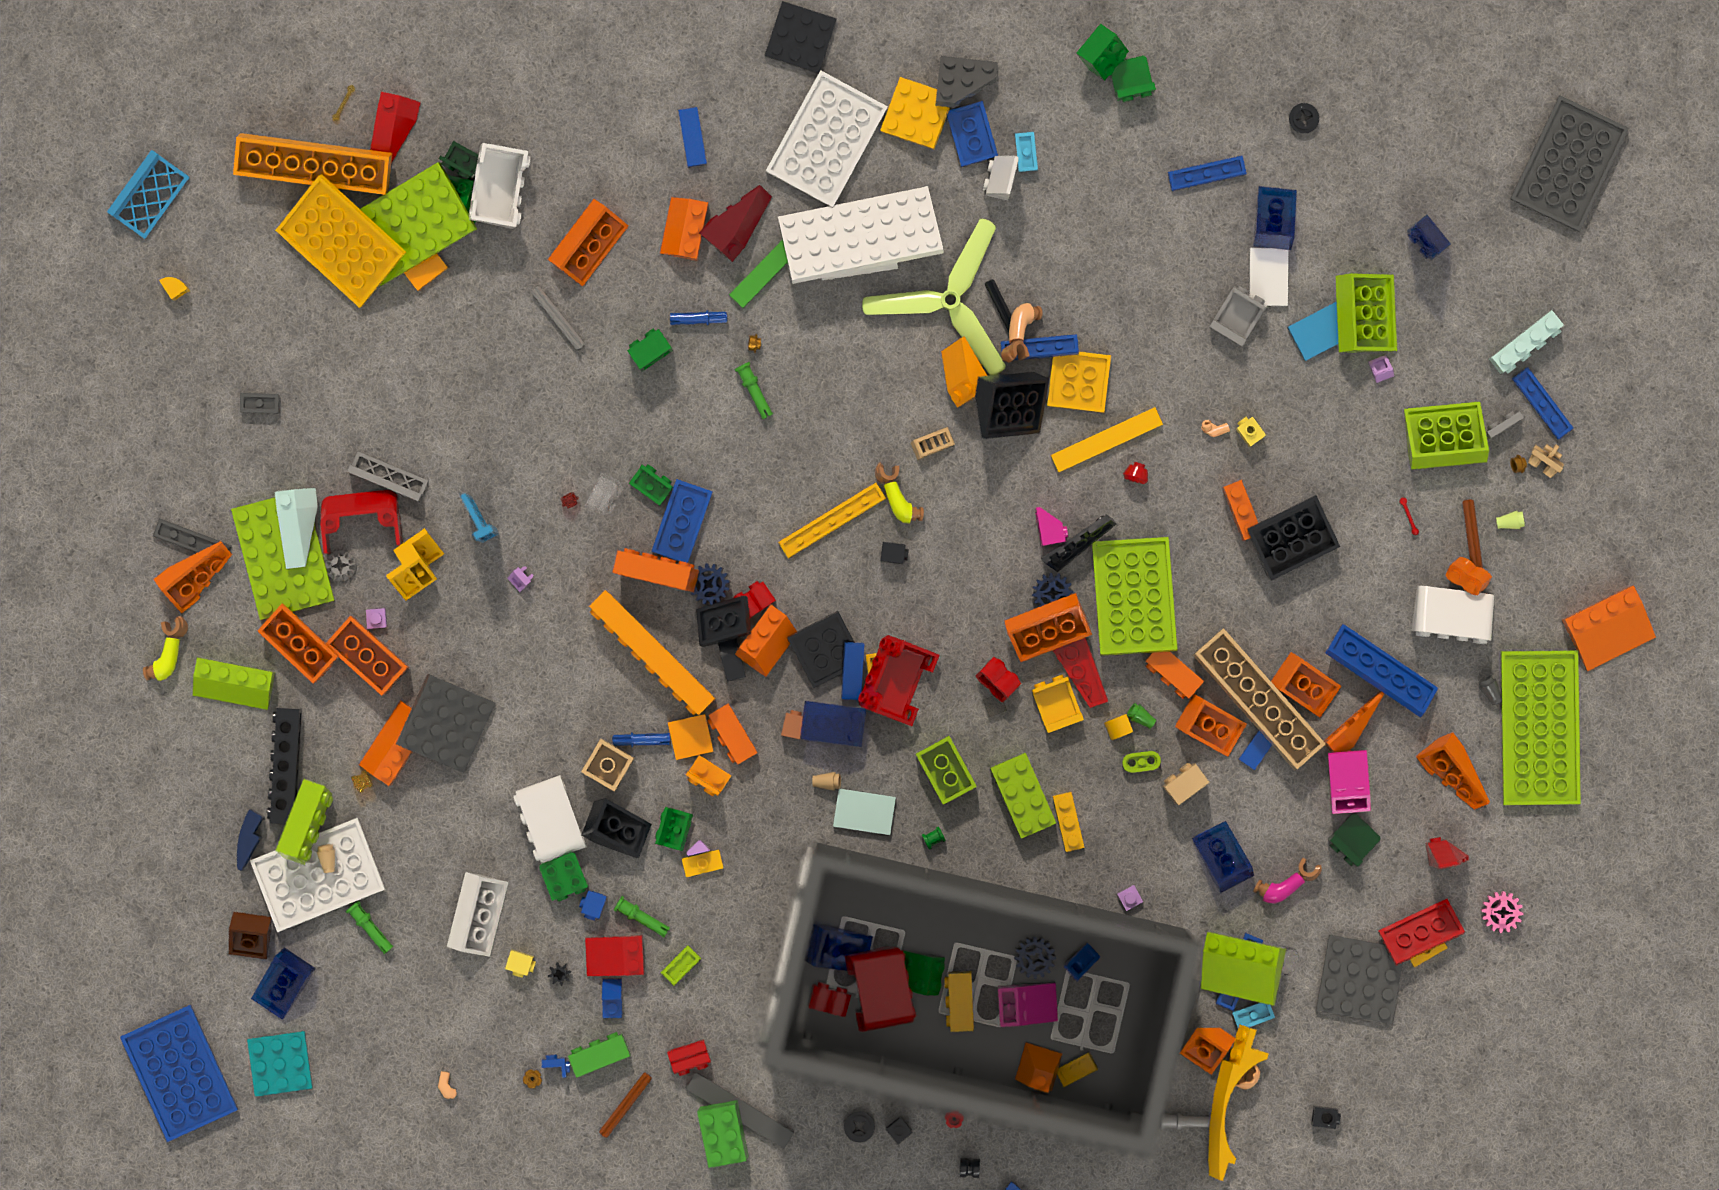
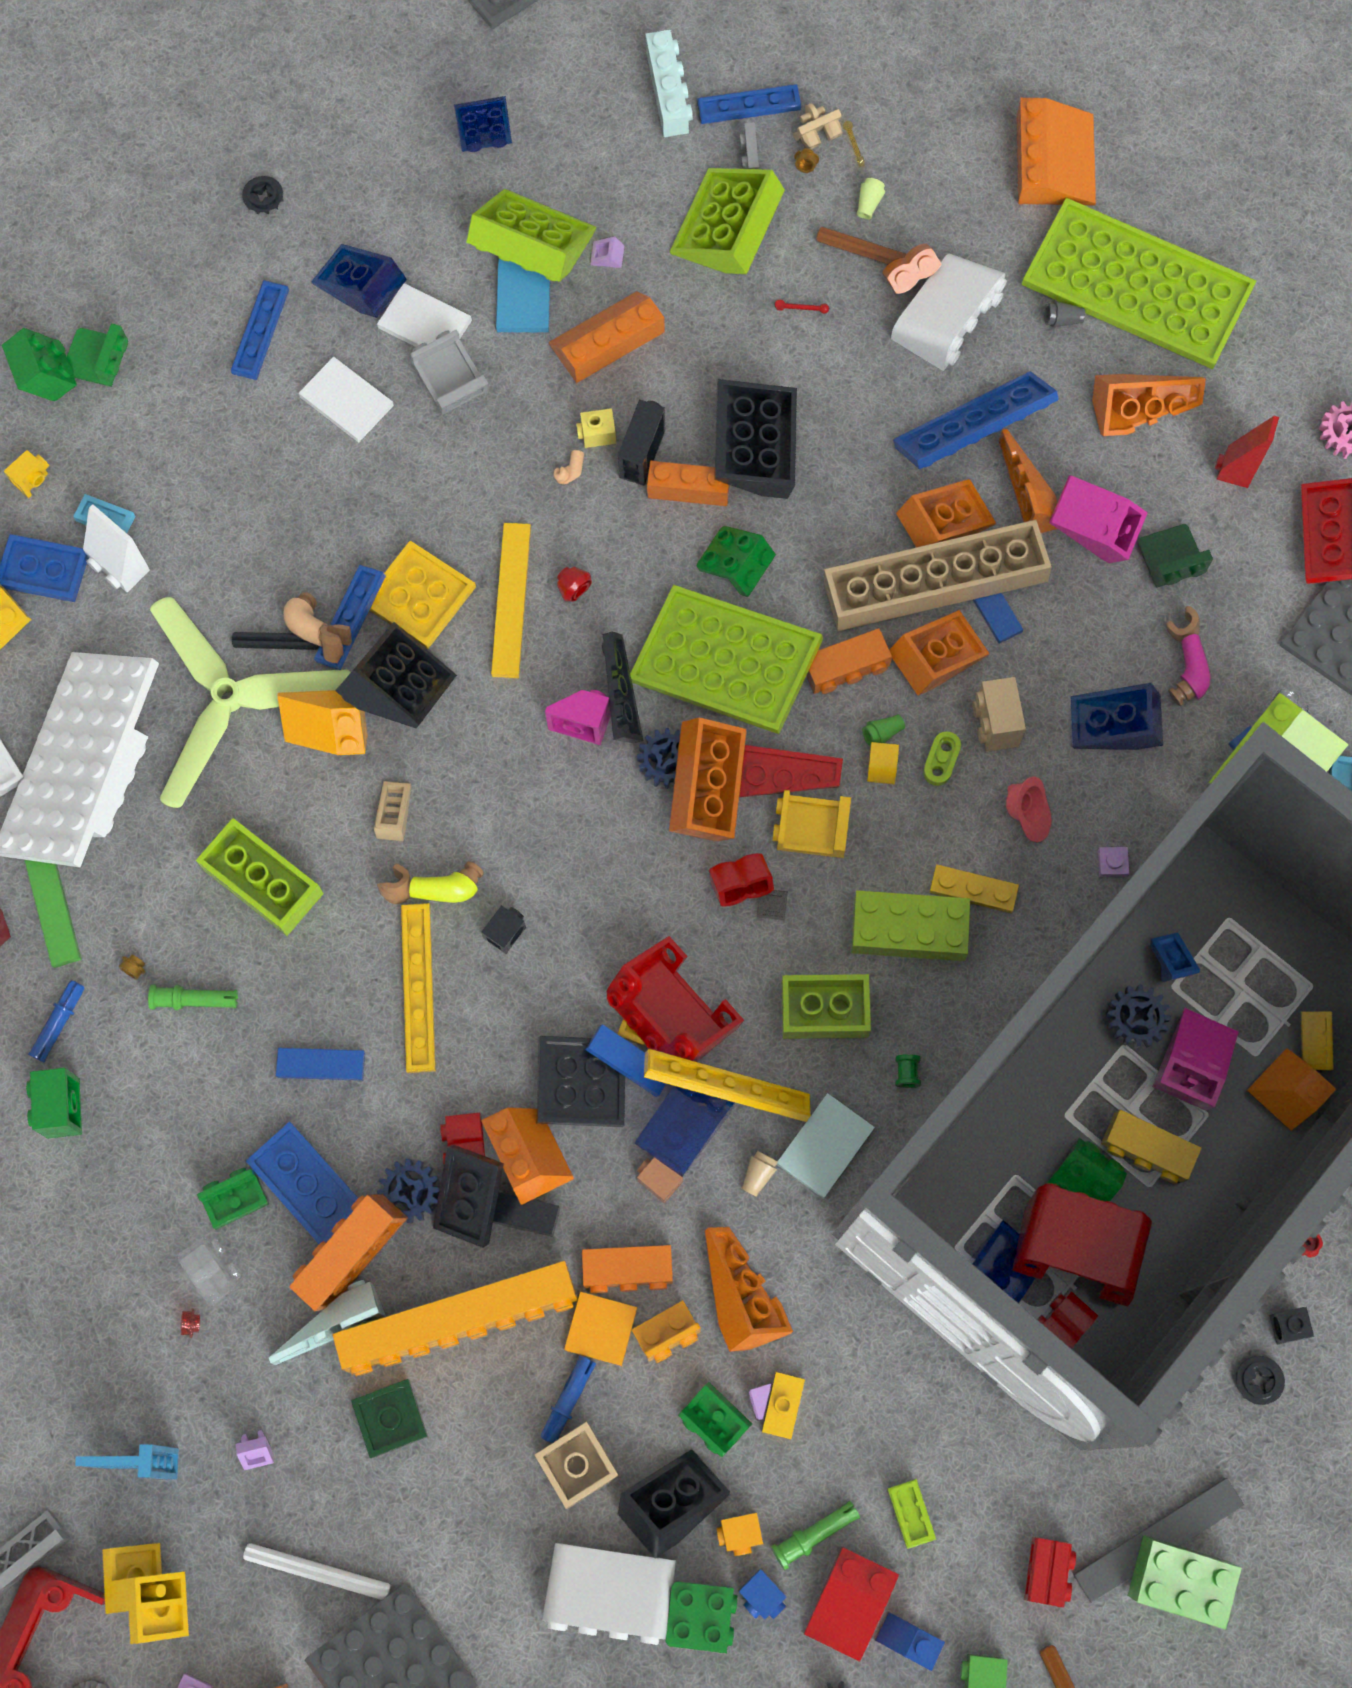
camera: 55 degrees left, 15 degrees down
none -> yellow brick [4,450,49,499]
none -> lime brick [195,818,324,936]
none -> white axle [243,1543,391,1600]
none -> light aqua wedge [269,1280,386,1365]
none -> blue tile [276,1048,365,1081]
none -> white tile [298,356,394,443]
none -> dark green plate [351,1379,428,1459]
none -> orange slope [549,291,665,383]
none -> black window [617,399,665,486]
none -> yellow tile [644,1049,811,1122]
none -> green bracket [696,526,776,597]
none -> orange wedge [705,1227,793,1352]
none -> light orange brick [716,1513,763,1556]
none -> clear yellow hinge [843,121,865,167]
none -> coral piece [1006,776,1052,843]

